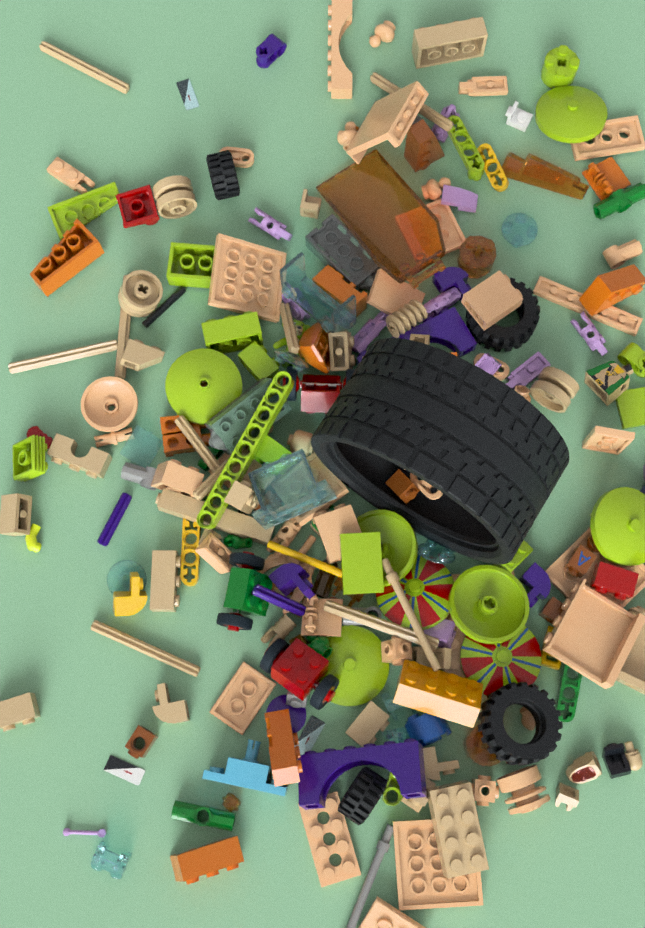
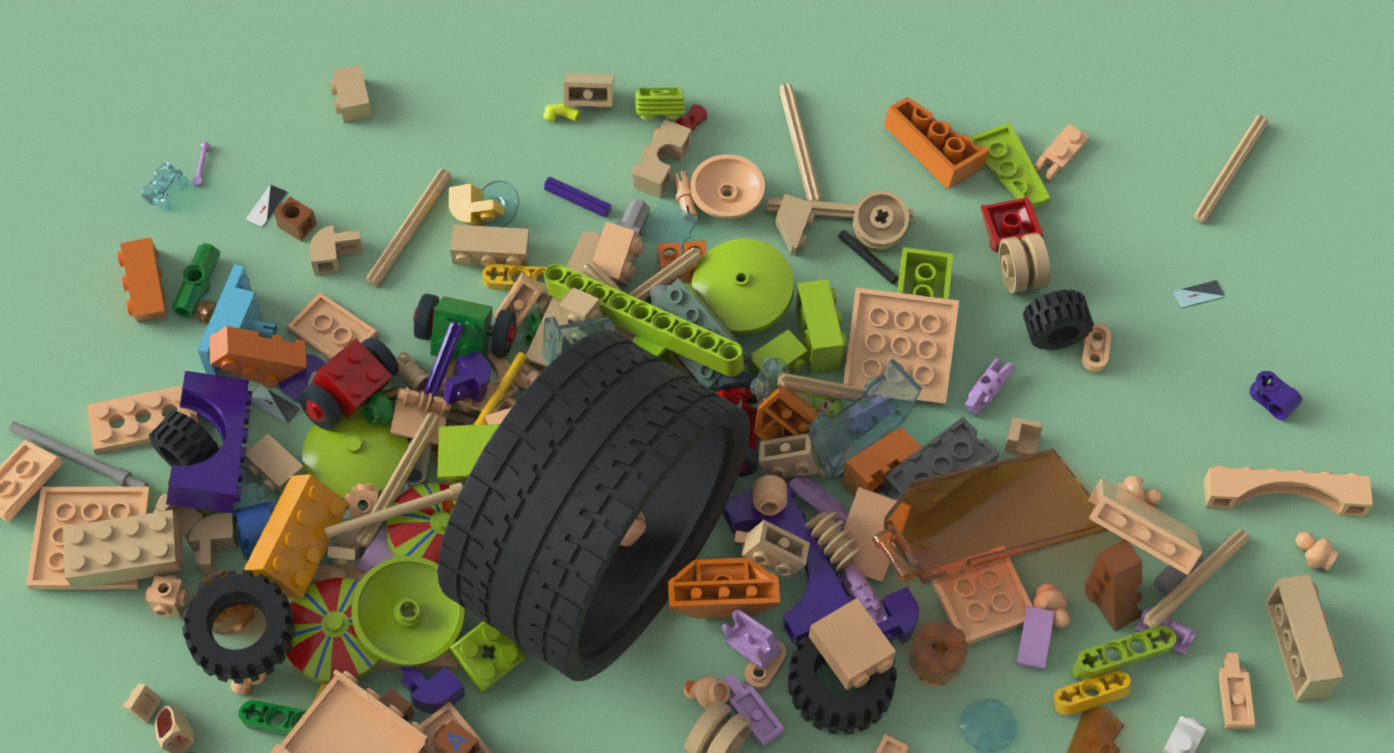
camera: 90 degrees right, 15 degrees down
light nougat wheel [496,765,550,815] -> none

